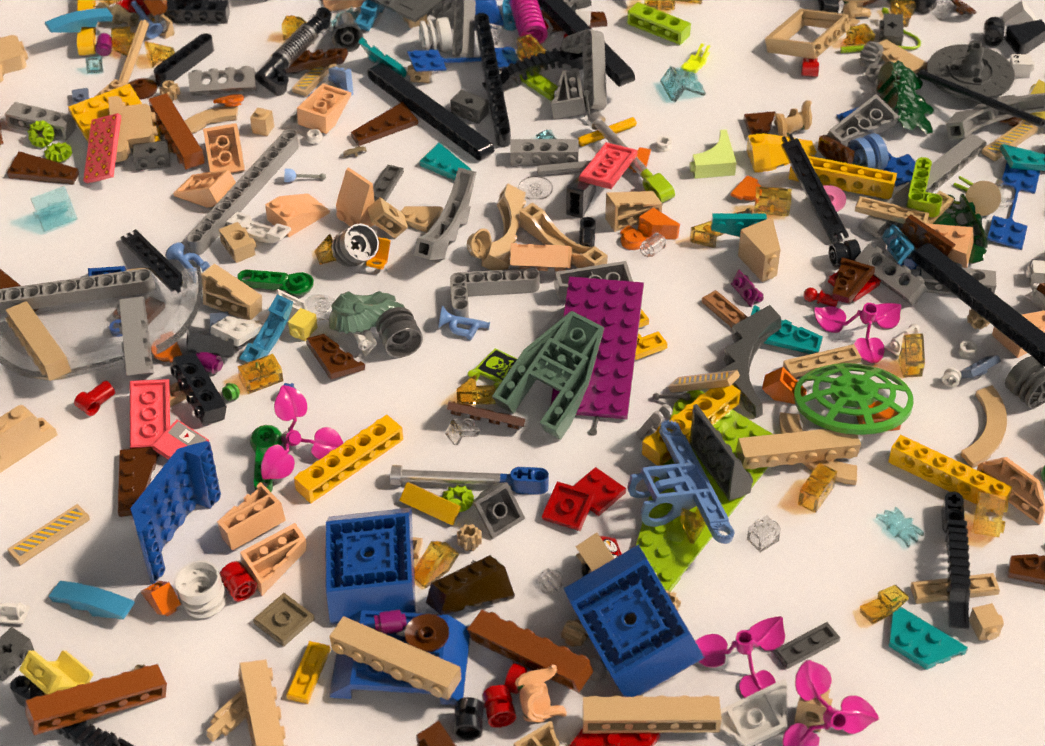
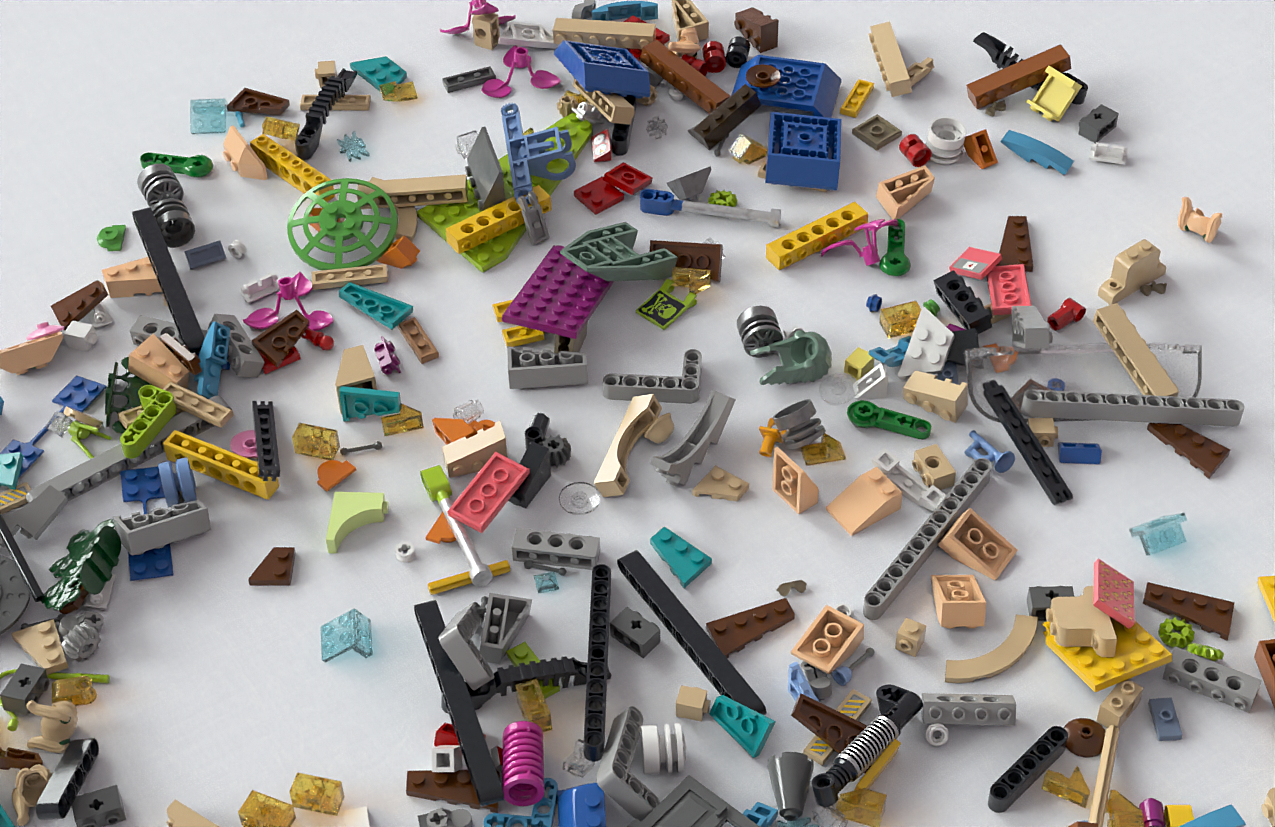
camera: 170 degrees left, 0 degrees up
tile [7,504,90,565] -> none
clear light blue slope [85,56,104,74] -> none
blue slope [131,441,221,584] -> none
dark orange brick [148,93,205,170] -> none
tan gear [159,80,181,101] -> none
orange piece [213,94,244,107] -> none
light nougat wedge [240,523,306,596] -> none
hinge [284,168,326,182] -> none
reddish brown wing [306,334,365,380] -> none
tan brick [330,616,461,700] -> none
tan brick [368,198,408,238] -> none
dark grey tile [373,164,404,202] -> none
magenta brick [374,610,407,634] -> none
yellow tile [399,482,461,525] -> none
blue hinge [407,47,520,72] -> none
medium blue piece [438,306,490,340] -> none
tan gear [457,524,482,551] -> none
light nougat wedge [510,243,572,272] -> none
tan arch [520,203,608,268] -> none
light grey axle [537,161,590,176] -> none
lime brick [627,2,691,45] -> none
dark grey hinge [652,393,691,401] -> none
tan tile [668,370,740,393] -> none
neon yellow arm [681,43,711,74] -> none
dark grey arch [717,305,781,418] -> none
yellow wedge [746,133,816,173] -> none
tan window [765,9,850,59] -> none
tan hair [773,100,812,137] -> none
clear yellow brick [798,463,838,513] -> none
red piece [801,57,819,77] -> none
reddish brown wing [817,135,855,164] -> none
black wheel [828,239,861,266] -> none
clear yellow slope [898,333,925,378] -> none
white bush [958,340,977,359] -> none
tan tile [960,385,1007,468] -> none
none -> dark grey gear [538,435,571,468]

